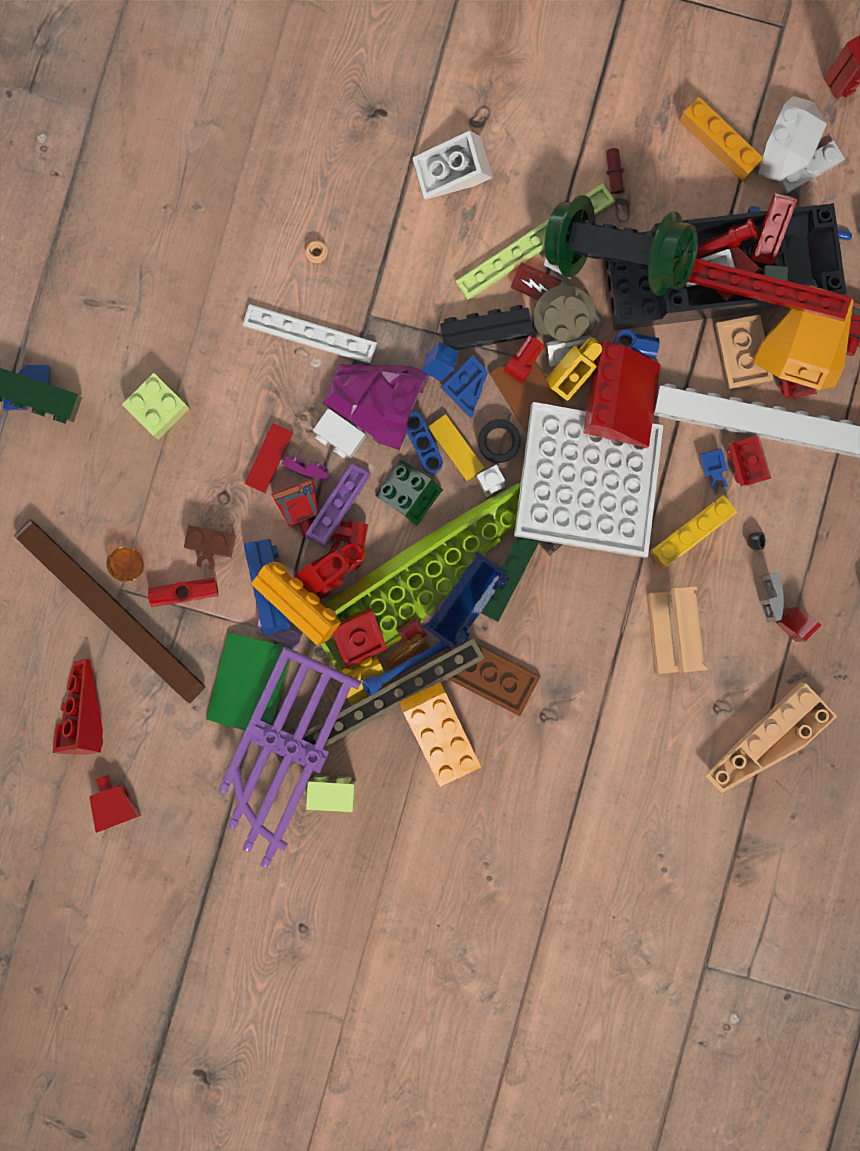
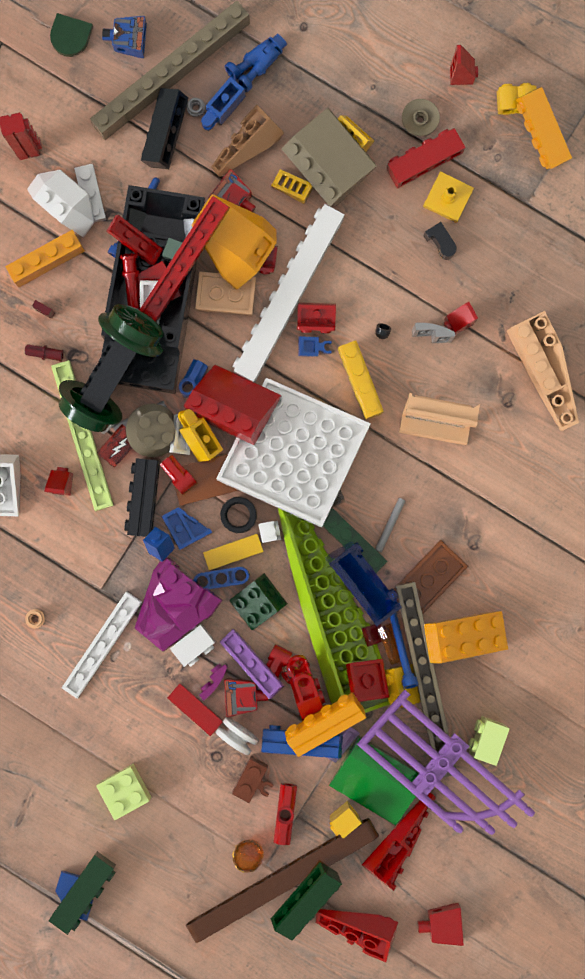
camera: 75 degrees left, 0 degrees up
none -> dark red tile [32,300,55,319]
none -> red slope [44,467,73,496]
none -> white wheel [216,717,259,756]
none -> dark green brick [270,862,342,941]
none -> yellow brick [329,801,362,838]
none -> red wedge [362,793,436,891]
none -> light grey bar [375,498,406,553]

